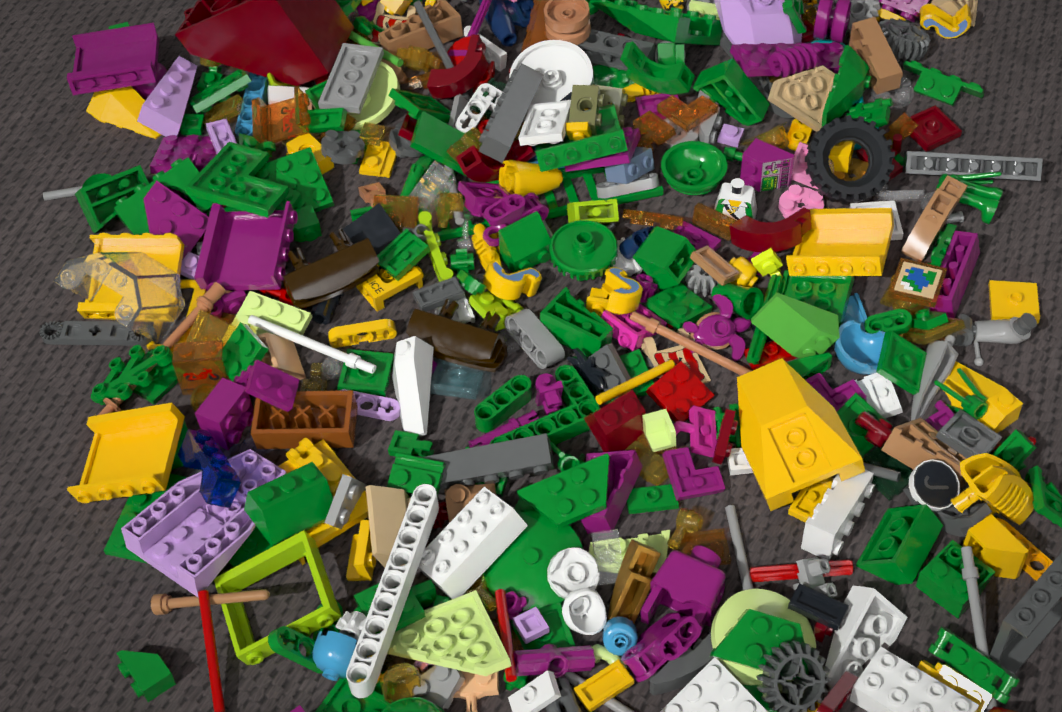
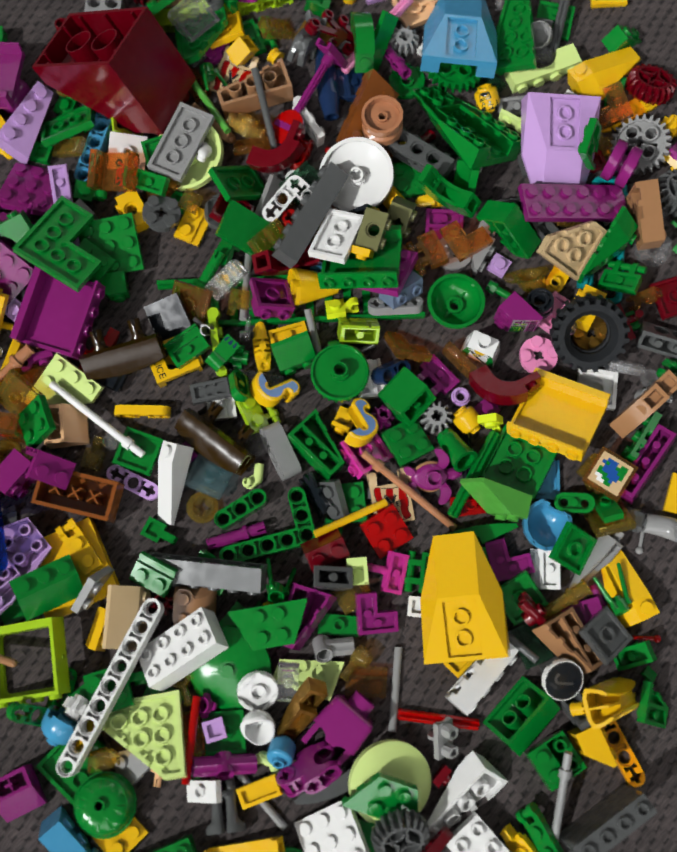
camera: 10 degrees right, 25 degrees up
nougat plate [358,182,387,207] -> none
magenta piece [483,193,549,246] -> none
magenta hips [535,373,563,416] -> none
medium nougat tile [690,245,740,286] -> none
dark red plate [712,409,738,465] -> none
magenta piece [769,43,818,78] -> none
black tile [788,583,849,631] -> none
none -> clear yellow gear [186,492,219,524]
none -> white arm [196,141,212,162]
none -> green leg [205,333,242,372]
none -> yellowish green arm [242,463,264,489]
none -> light grey piece [312,635,355,663]
none -> dark grey slope [313,565,353,591]
none -> neon yellow plate [325,297,359,320]
none -> lavender plate [451,387,470,407]
none -> black wheel [526,288,554,319]
none -> clear yellow pin [544,578,593,620]

